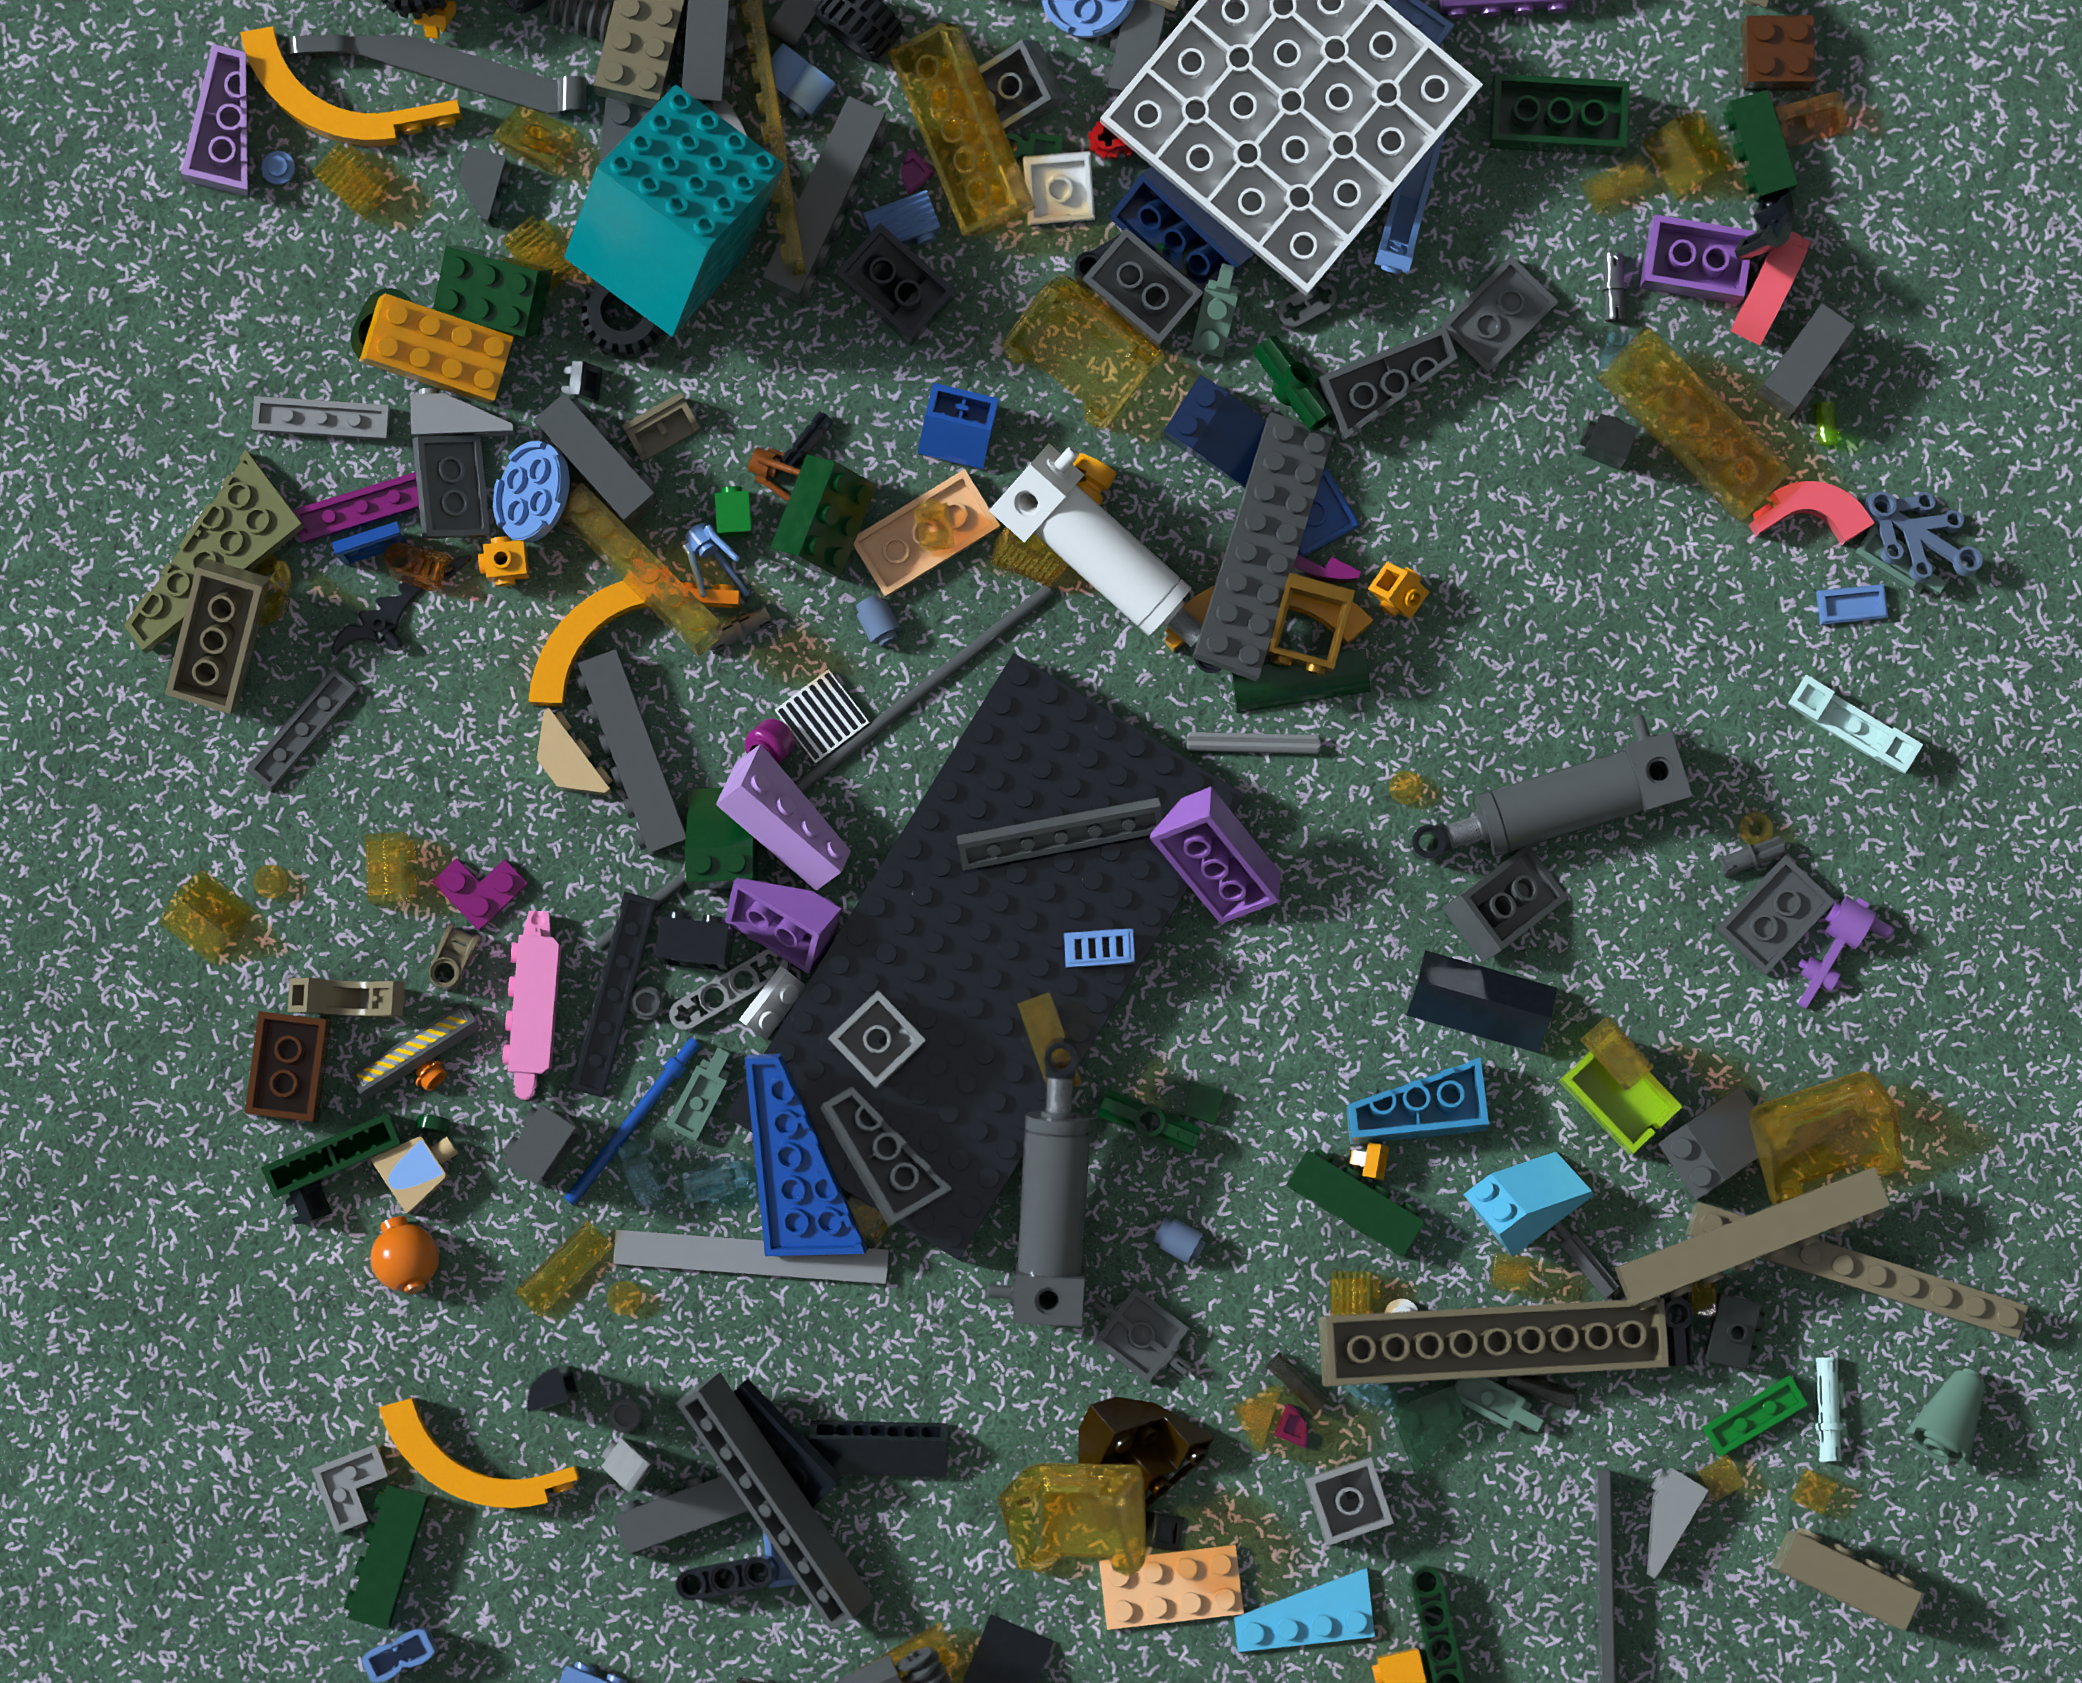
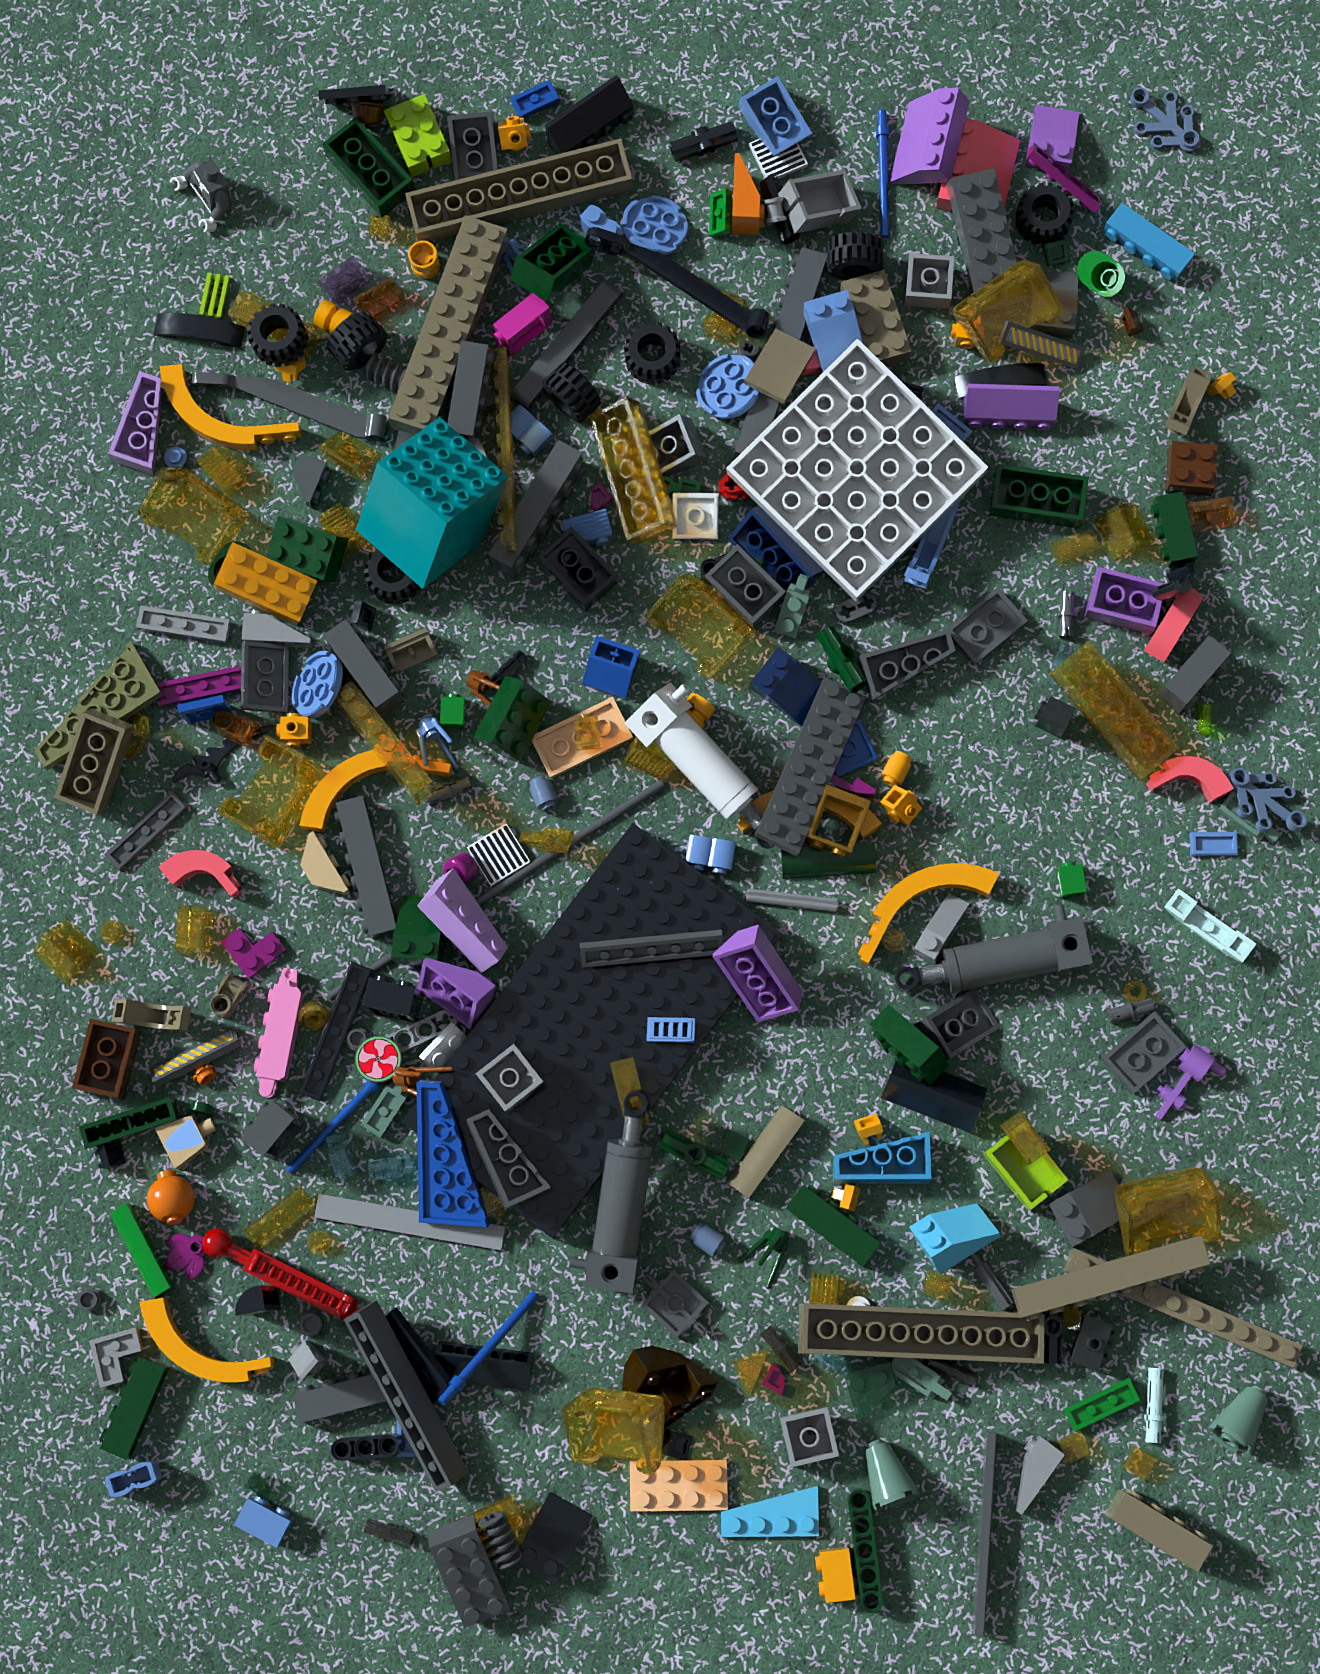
camera: 15 degrees right, 5 degrees down
none -> dark grey plate [77,1288,102,1312]
none -> green brick [110,1203,176,1299]
none -> clear yellow windscreen [137,466,250,565]
none -> coral arch [159,850,241,899]
none -> magenta plate [165,1234,206,1280]
none -> red gear [202,1228,360,1321]
none -> clear yellow windscreen [216,735,324,848]
none -> clear green plate [245,1473,278,1502]
none -> clear yellow cone [297,1000,330,1030]
none -> tile [355,1036,403,1084]
none -> dark orange plant [393,1066,453,1096]
none -> blue bar [438,1291,539,1406]
none -> clear yellow bracket [519,828,574,853]
none -> medium blue brick [685,835,736,875]
none -> dark tan brick [726,1105,805,1199]
none -> dark green plant [738,1227,790,1289]
none -> light orange tile [854,1114,883,1145]
none -> light orange arch [858,863,999,966]
none -> sand green cone [865,1439,920,1512]
none -> dark green brick [869,1005,949,1085]
none -> light orange brick [881,751,912,787]
none -> light grey slope [914,893,970,965]
none -> green brick [1056,862,1087,898]

